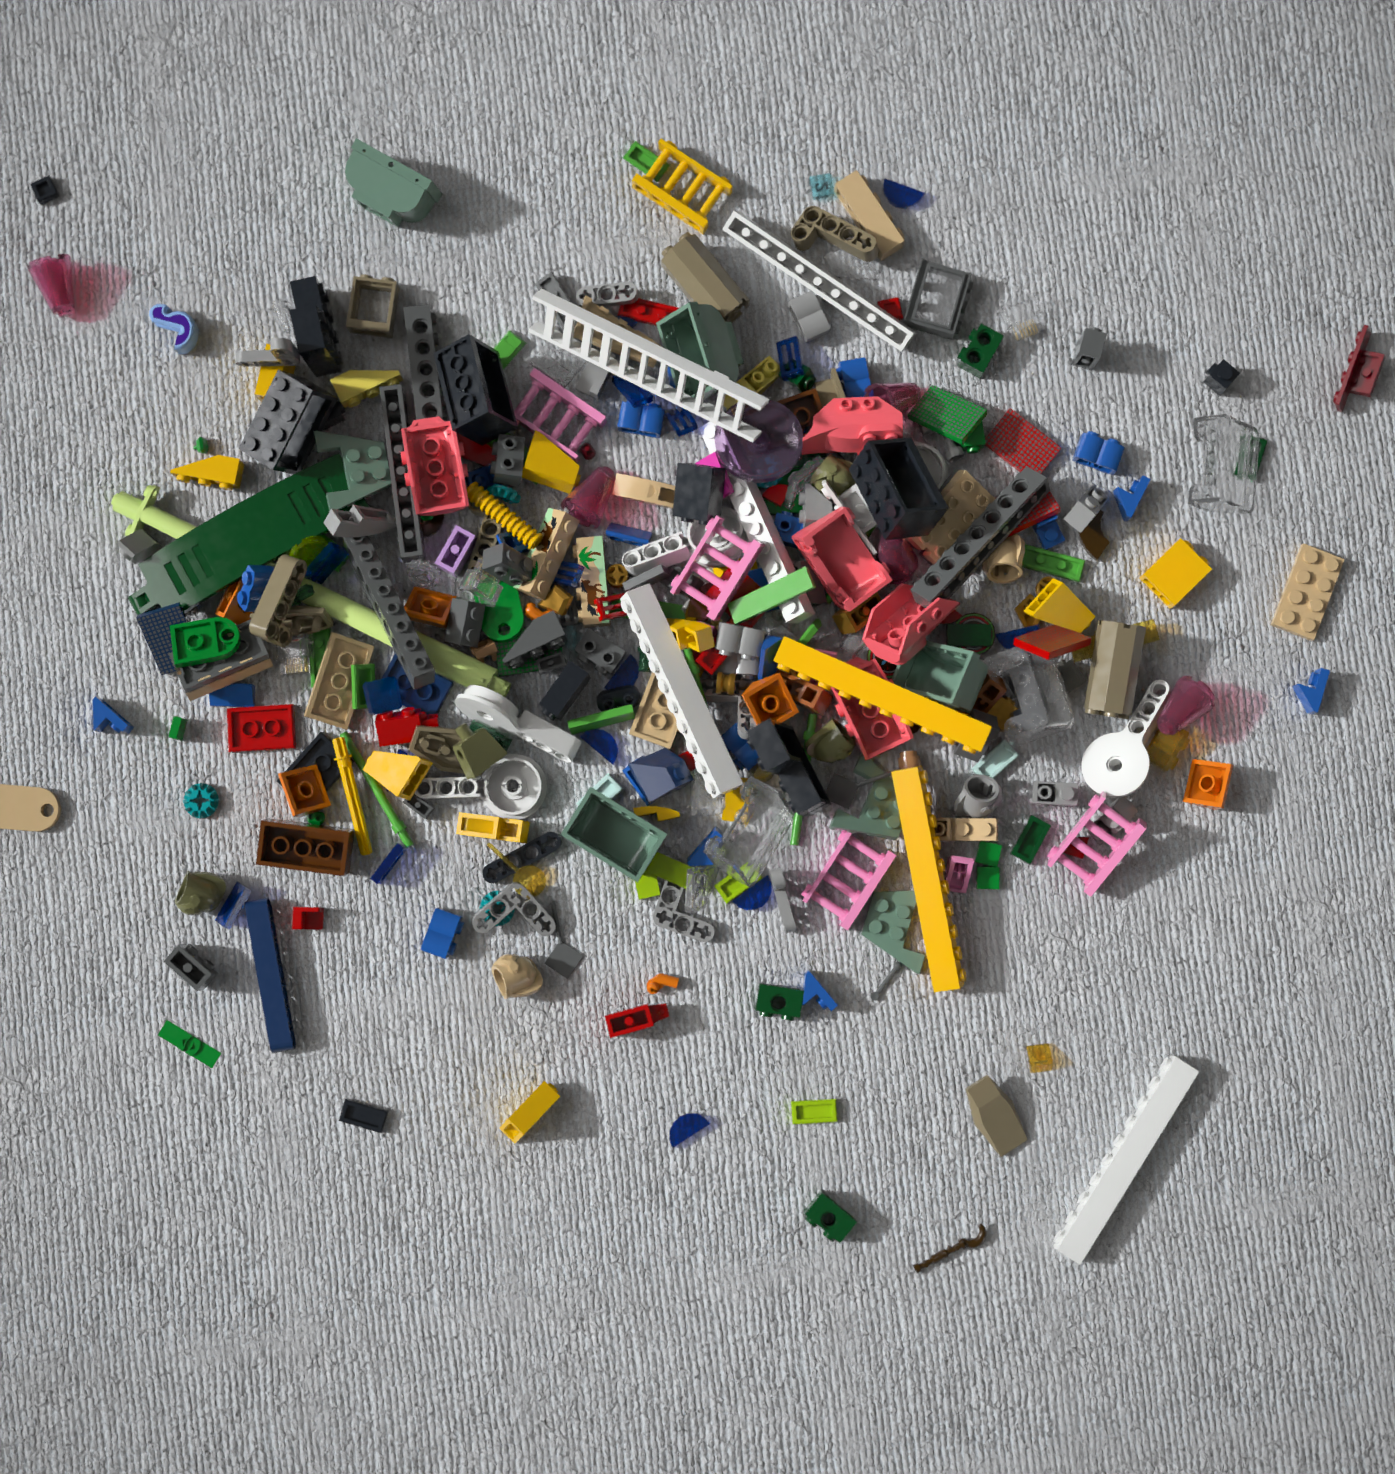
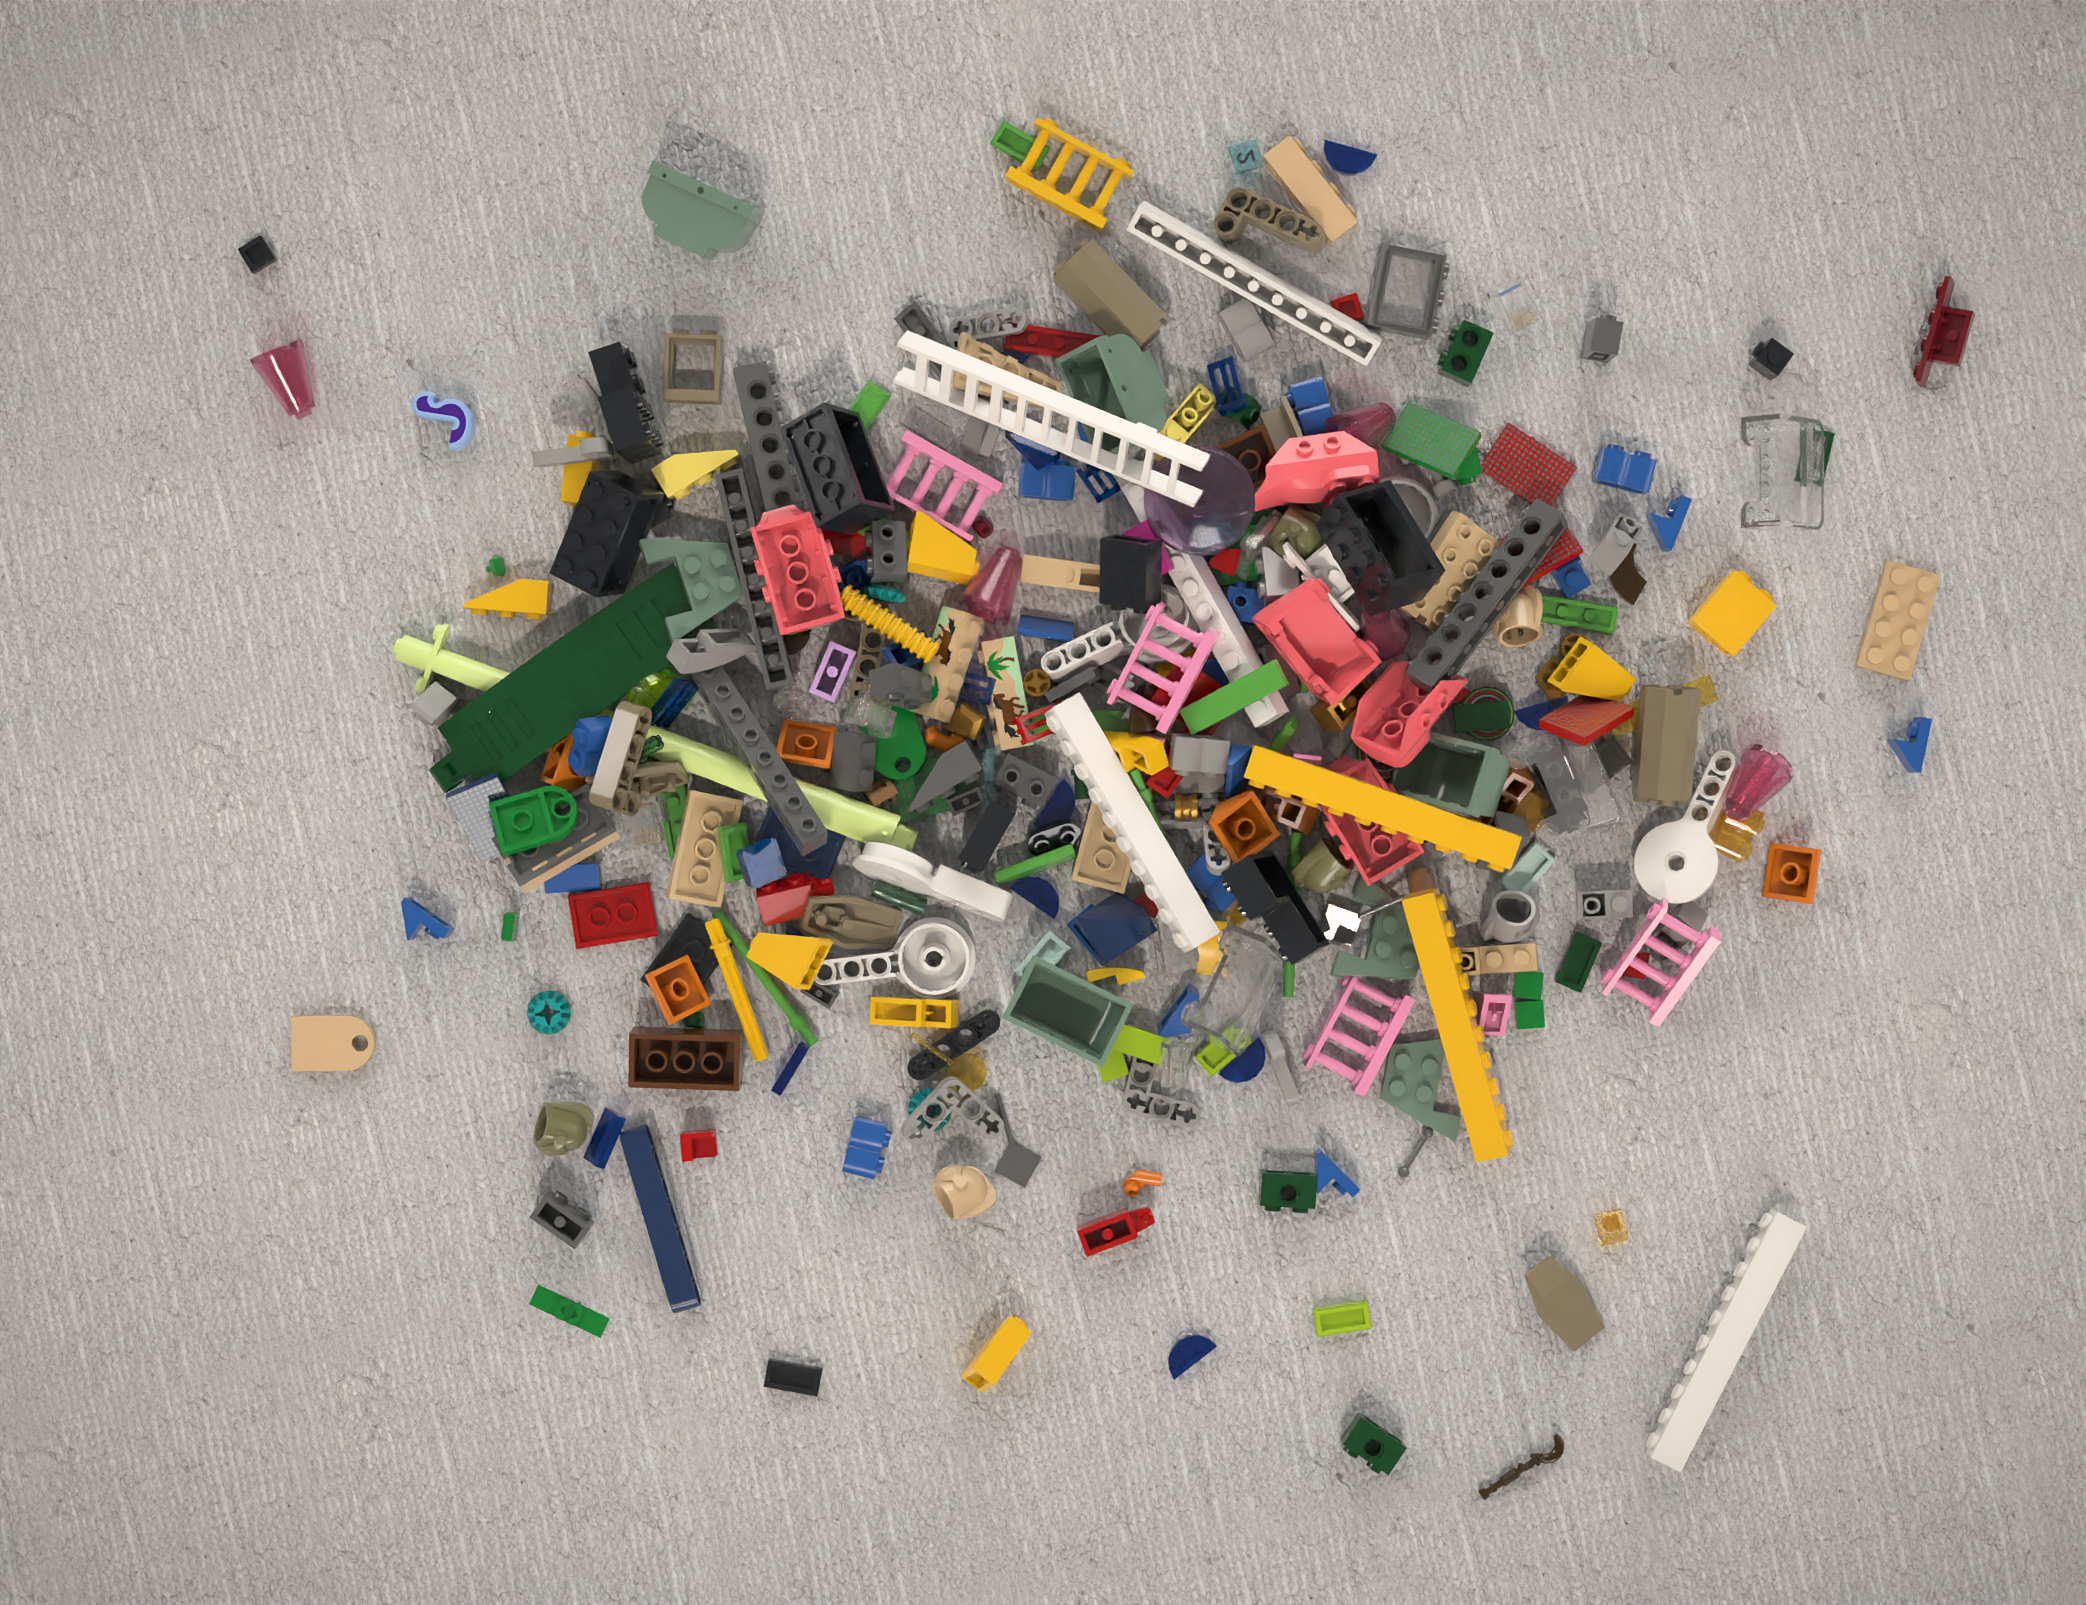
camera: 15 degrees left, 5 degrees up
olive torso [453,722,508,779] -> none

